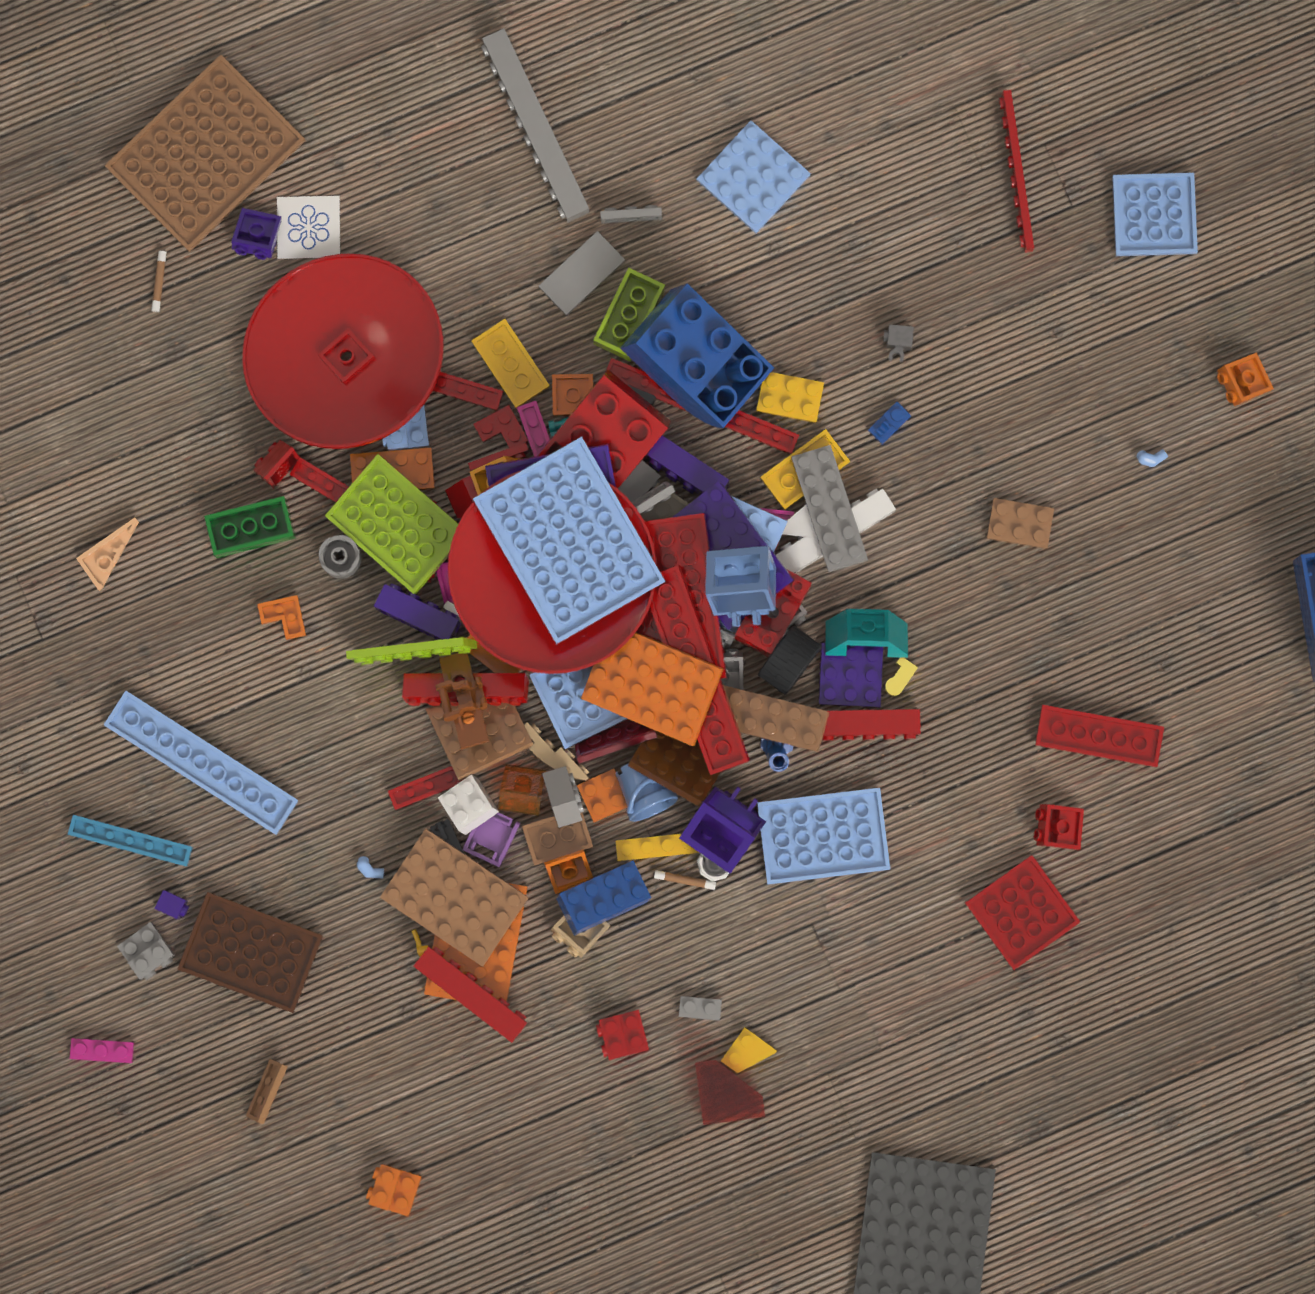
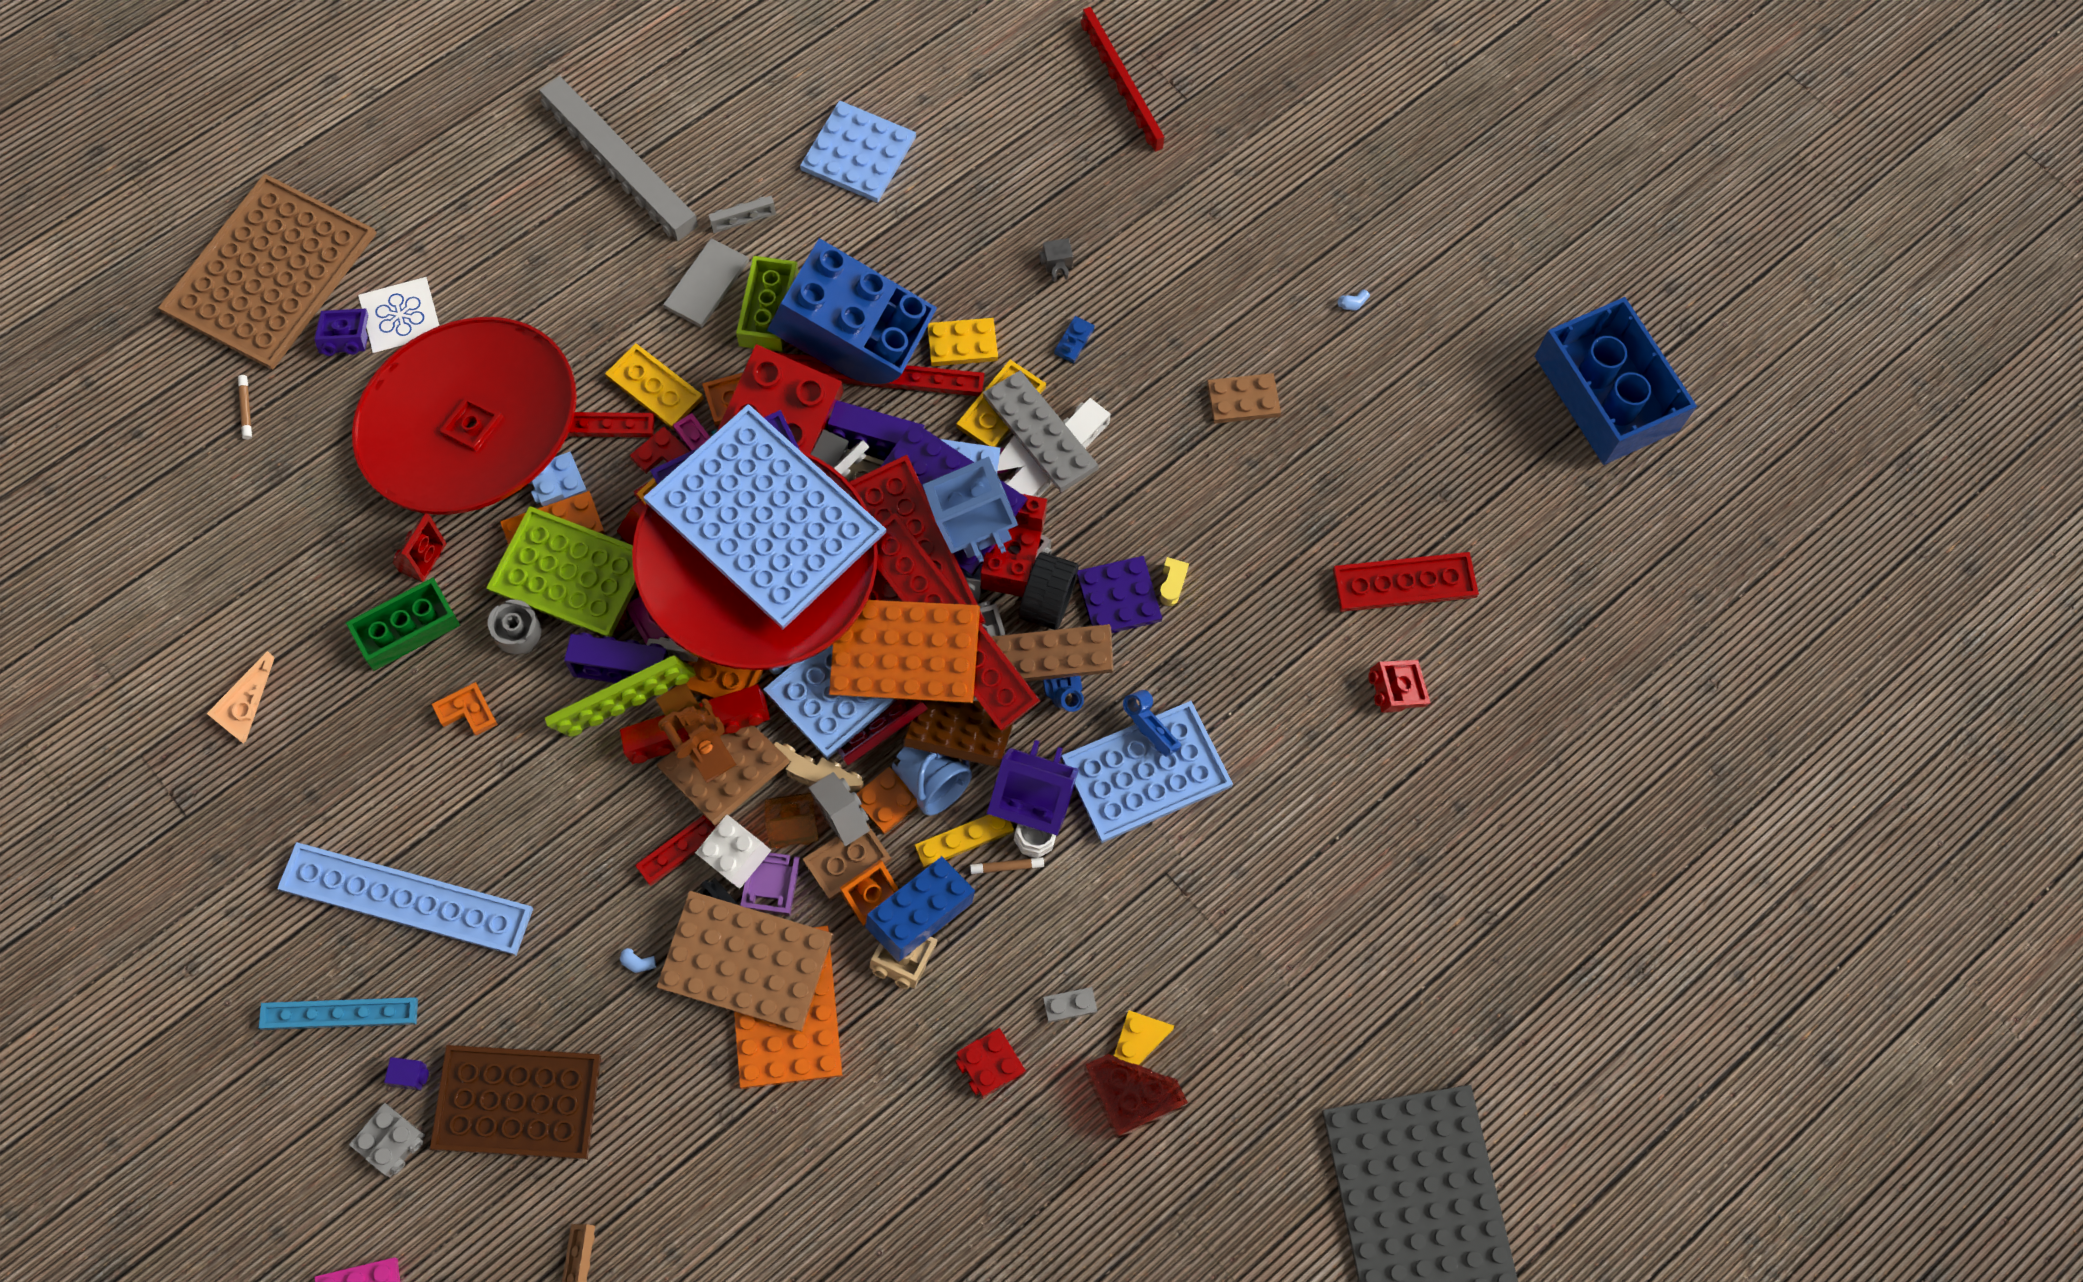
camera: 25 degrees left, 15 degrees down
red plate [289,457,349,503] -> none
yellow hand [411,930,428,957] -> none
red brick [413,946,528,1043] -> none
red brick [822,709,921,741] -> none
teal slope [825,609,908,658] -> none
red plate [965,855,1080,970] -> none
light blue plate [1112,173,1198,256] -> none
orange plate [1217,352,1274,407] -> none
none -> blue plate [1123,690,1182,757]

